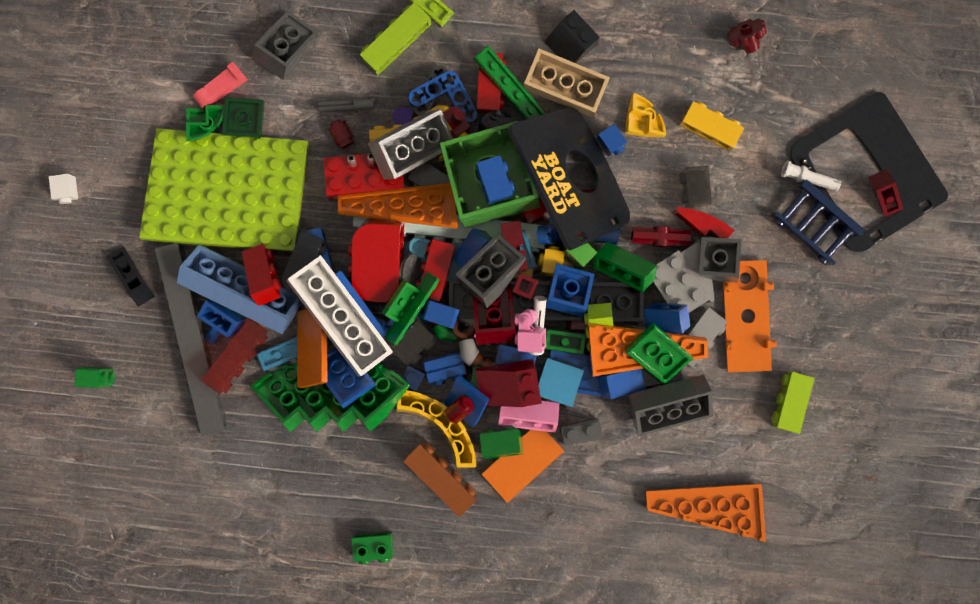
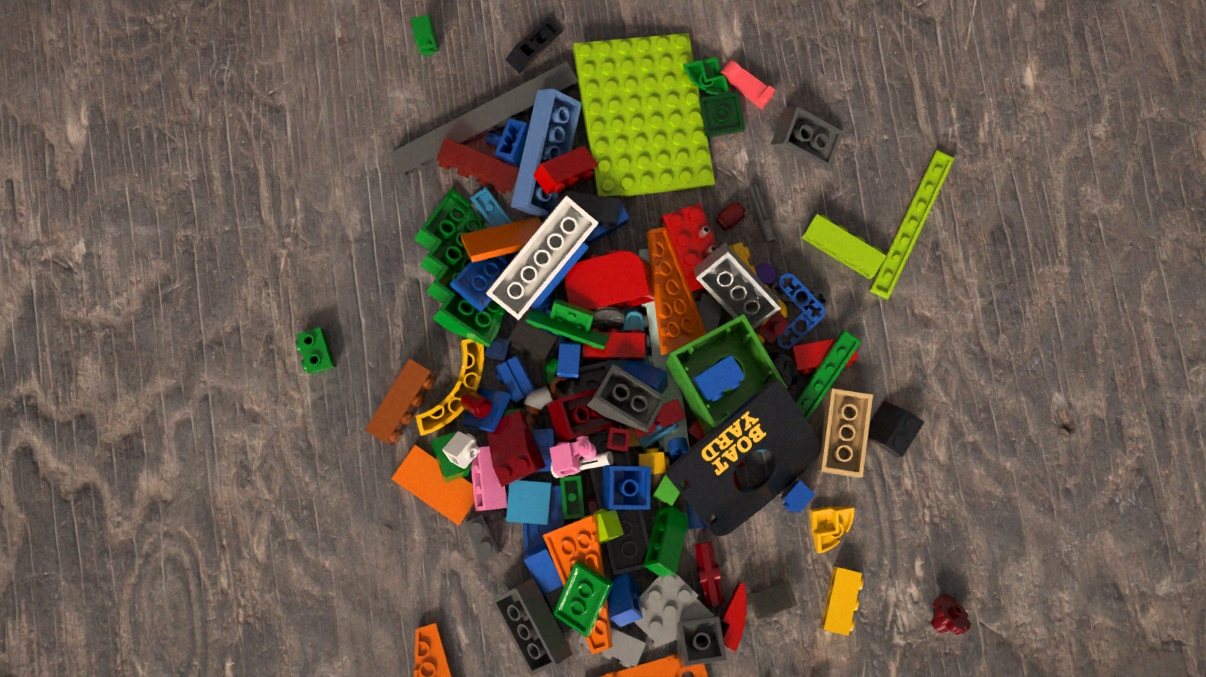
camera: 80 degrees right, 5 degrees down
none -> white brick [442,431,481,469]

